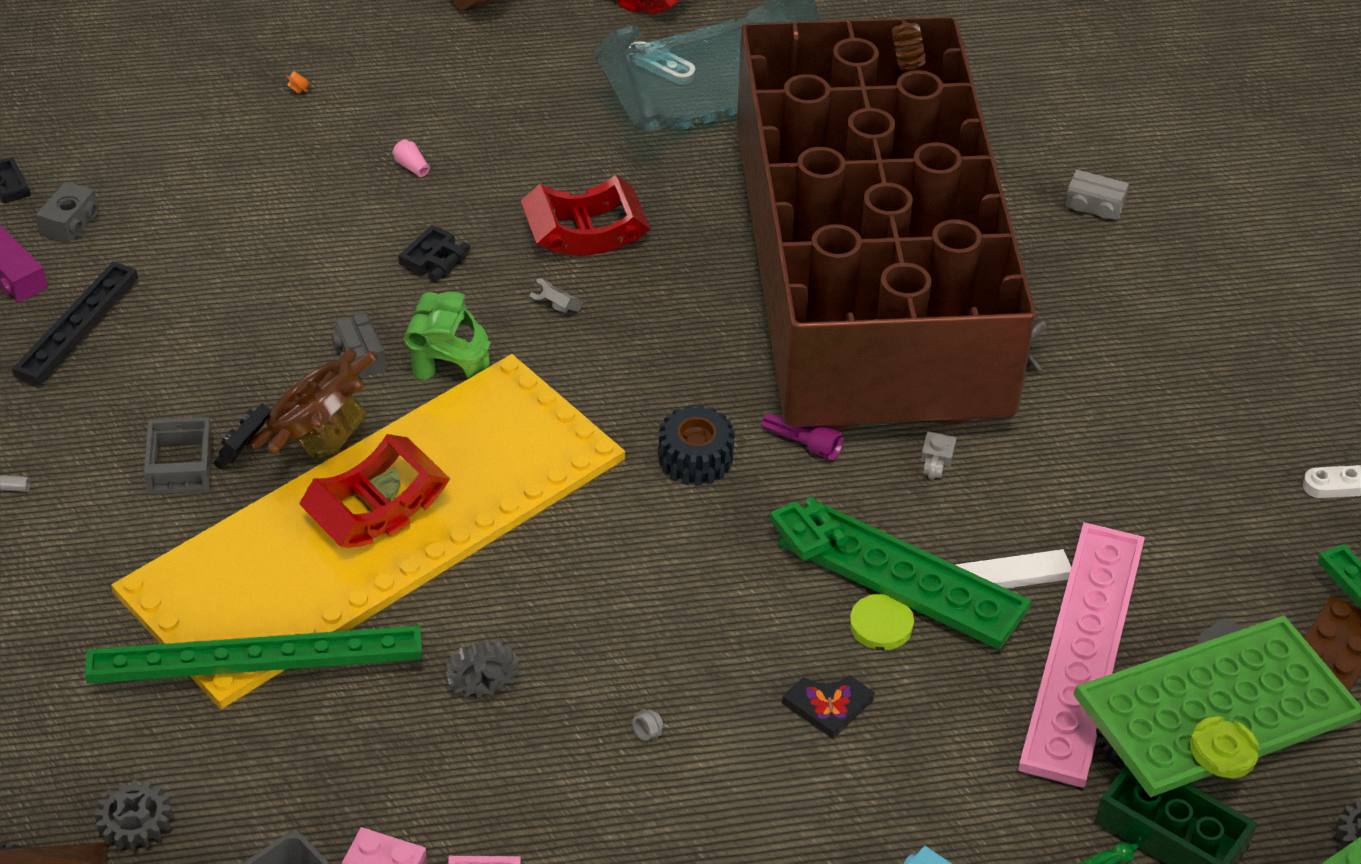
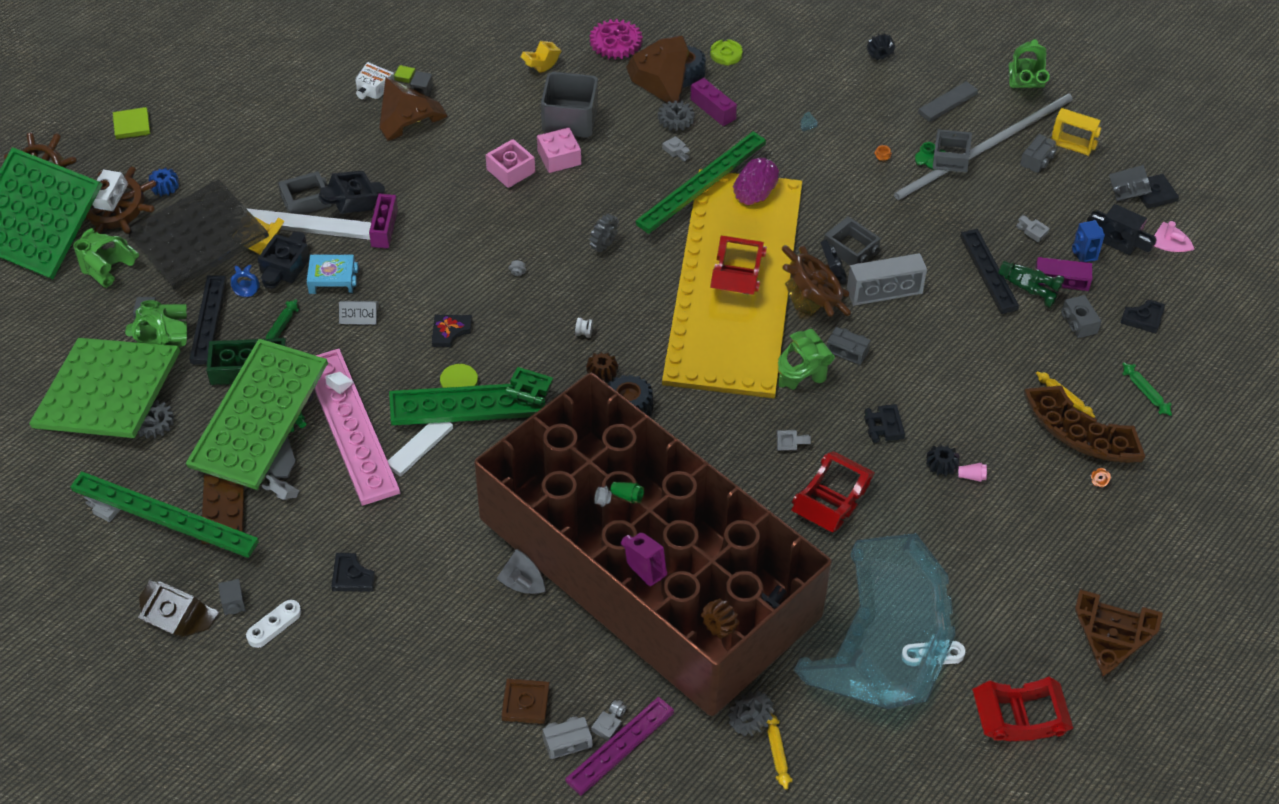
camera: 140 degrees right, 5 degrees up
lime tile [1190,716,1260,779] -> none
none -> light grey plate [262,475,299,500]
none -> white slope [325,372,354,394]
none -> black tile [331,553,375,592]
none -> light grey panel [339,301,379,324]
none -> reddish brown plate [501,679,550,724]
none -> magenta tile [565,696,674,796]
none -> white wheel [575,318,593,338]
none -> reddish brown gear [586,352,618,382]
none -> light grey plate [591,700,627,740]
none -> light grey plate [595,486,611,507]
none -> green cone [610,482,644,504]
none -> magenta torso [621,533,667,587]
none -> light grey plate [662,136,690,161]
none -> magenta brick [691,78,737,127]
none -> magenta hair [733,158,779,205]
none -> light grey brick [847,253,927,306]
none -> black gear [926,443,960,477]
none -> dark green piece [998,261,1065,308]
none -> reddish brown brick [1024,386,1145,463]
none -> yellow wheel [1036,371,1095,418]
none -> green wheel [1122,362,1172,416]

